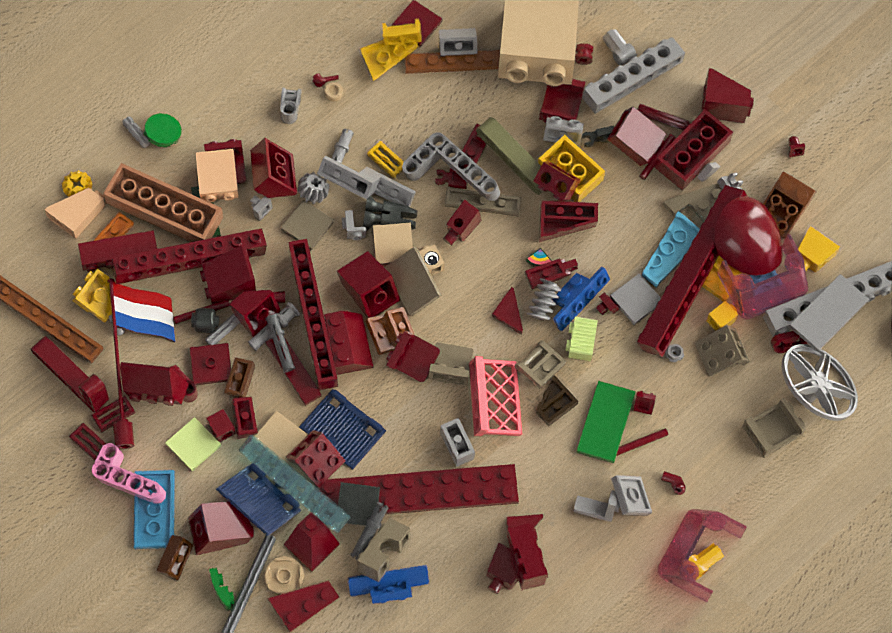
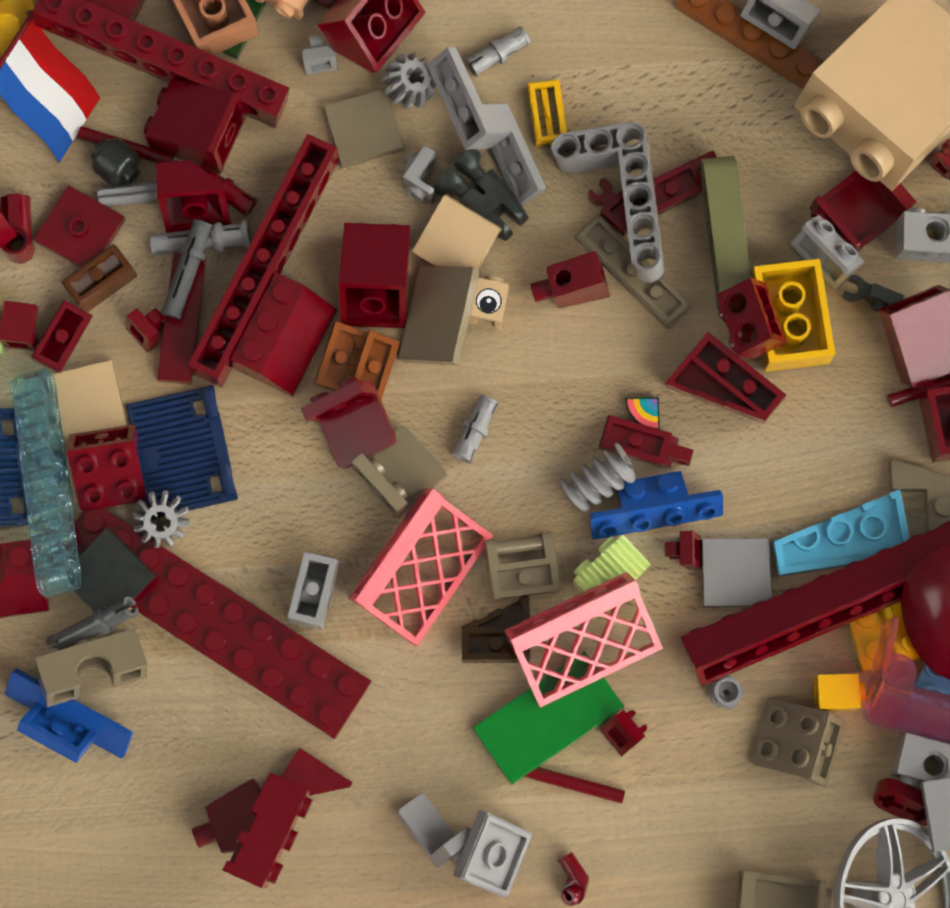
camera: 40 degrees right, 10 degrees up
dark red tile [492,287,523,335] -> none
none -> dark red tile [126,308,165,352]
none -> light grey gear [132,490,190,548]
none -> light grey pin [452,395,499,464]
none -> coral fence [504,572,663,707]

